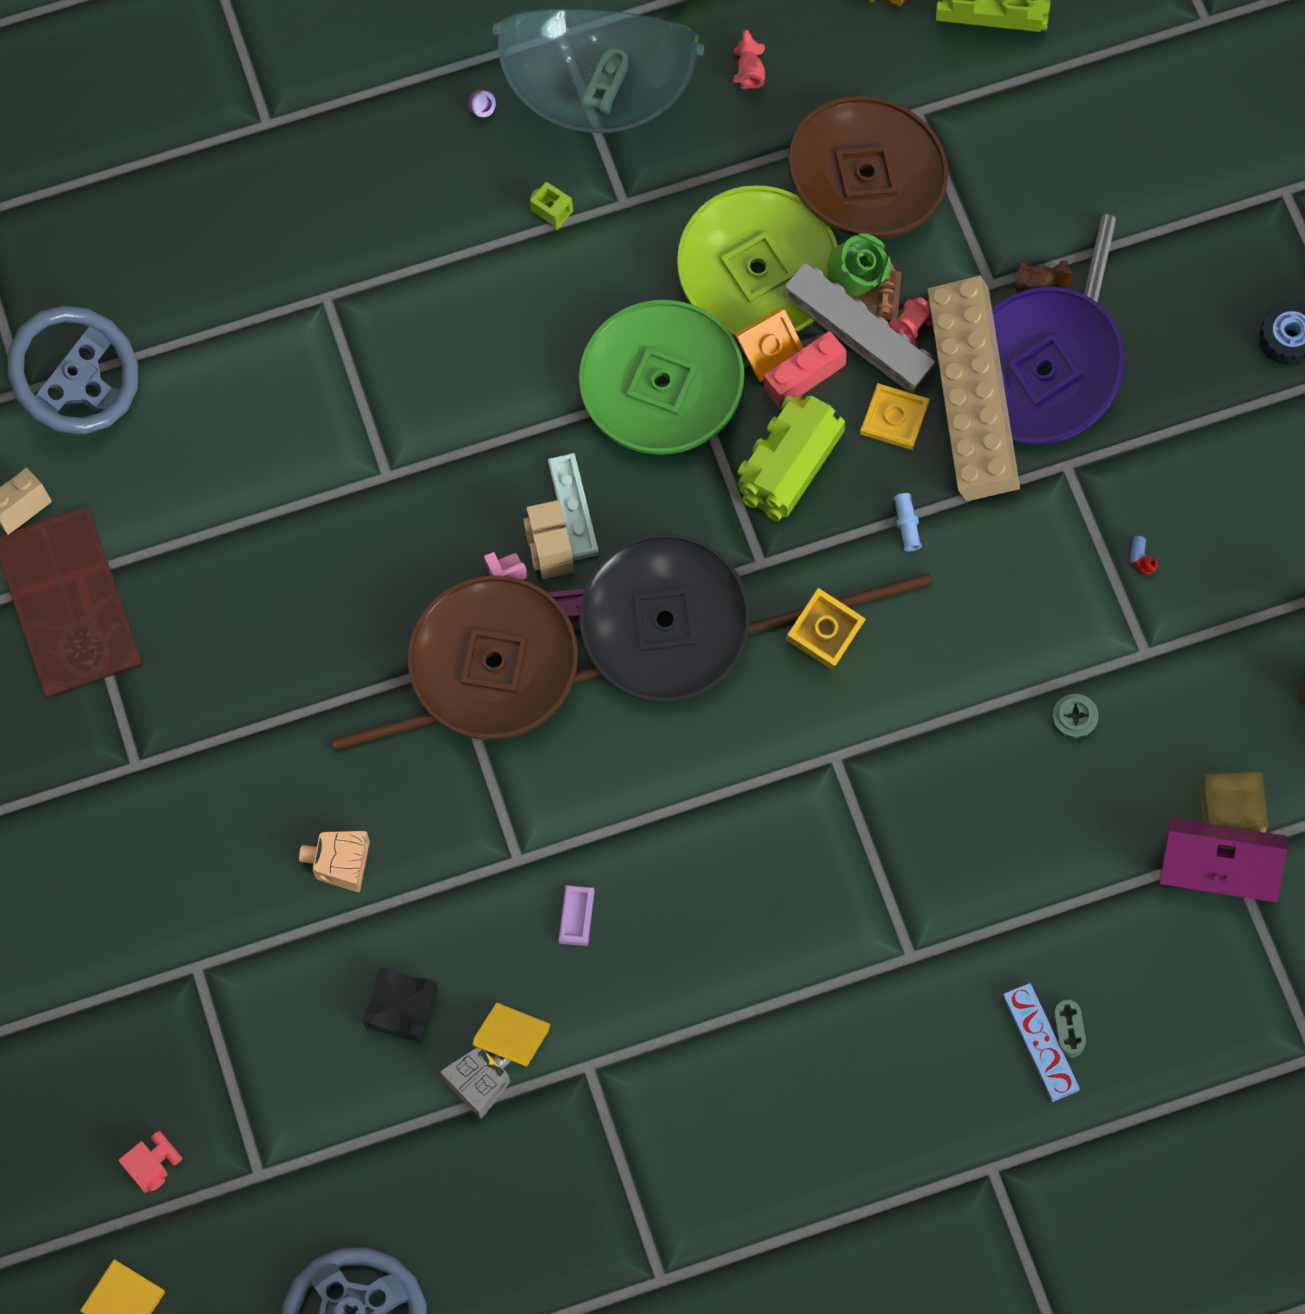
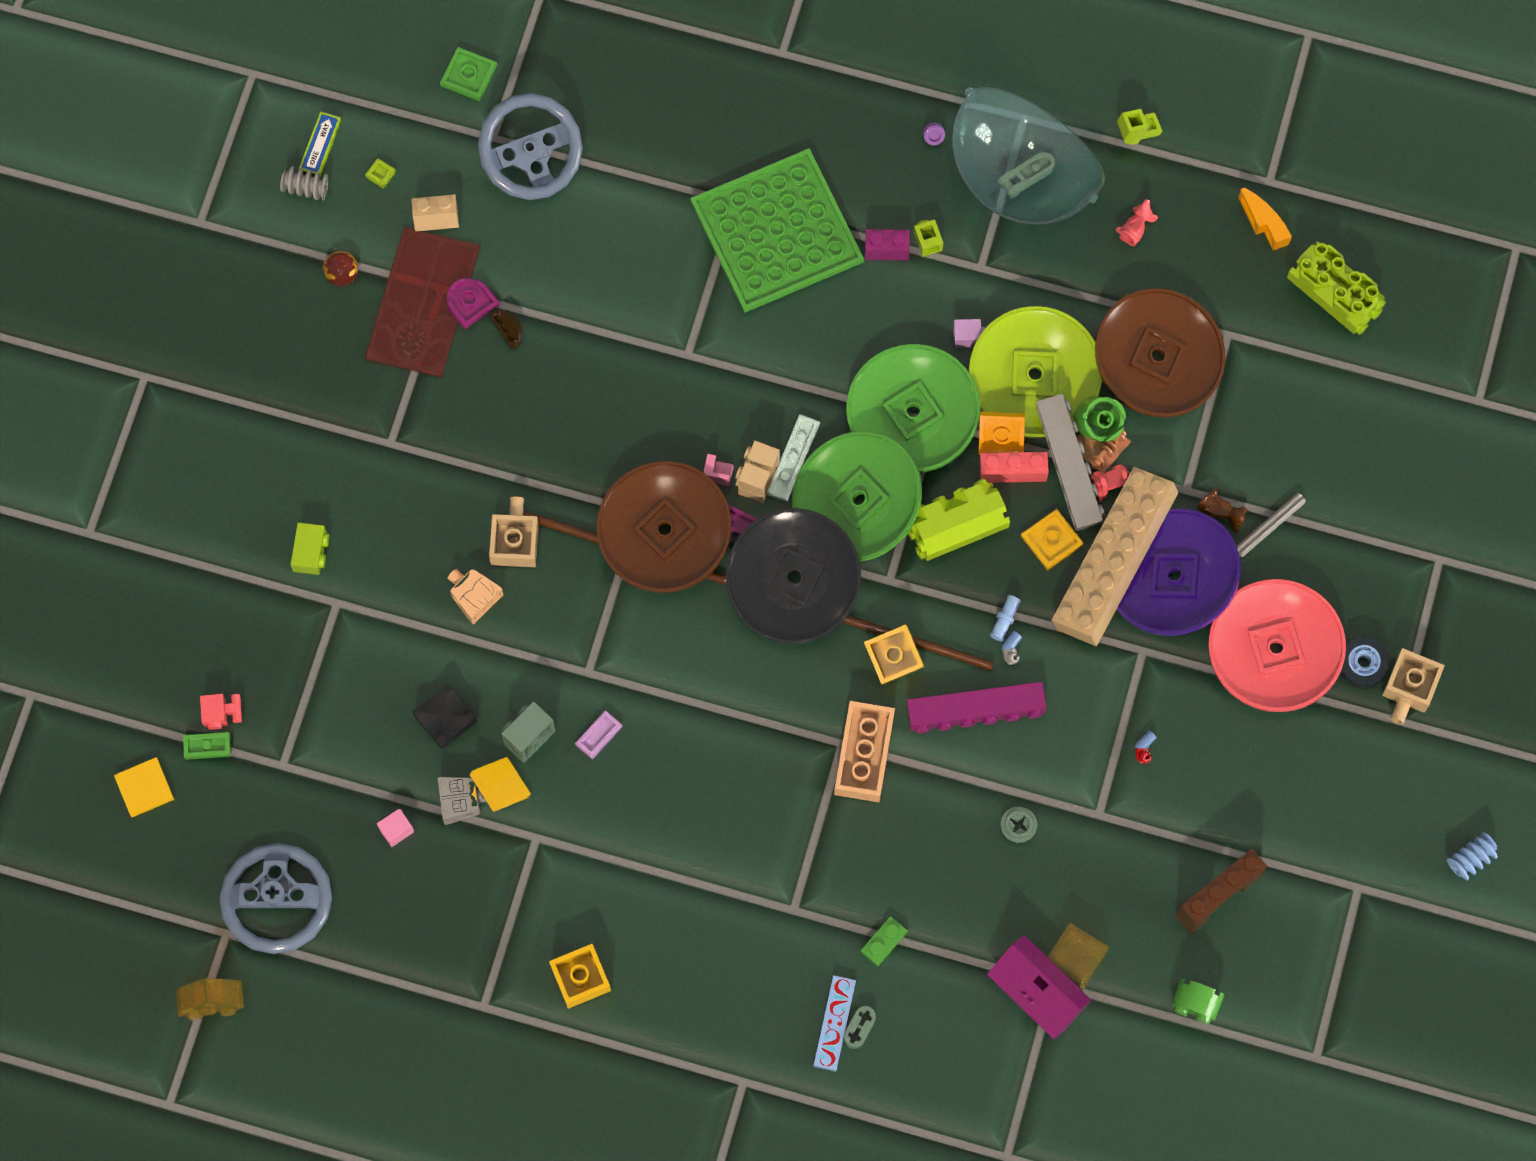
camera: 30 degrees right, 5 degrees up
none -> bright green plate [183,732,231,760]
none -> lime brick [291,523,330,575]
none -> bright pink panel [377,809,414,847]
none -> magenta tile [446,278,500,330]
none -> dark brown plate [489,310,522,349]
none -> tan brick [489,497,539,567]
none -> sand green brick [502,701,556,763]
none -> yellow brick [549,944,611,1009]
none -> bright green plate [690,148,864,313]
none -> bright green dish [792,431,922,562]
none -> light nougat brick [834,701,895,802]
none -> bright green plate [860,916,908,967]
none -> magenta brick [865,229,910,260]
none -> magenta brick [906,682,1046,734]
none -> lavender brick [953,319,985,348]
none -> arm [1001,631,1022,665]
none -> coral dish [1209,579,1346,712]

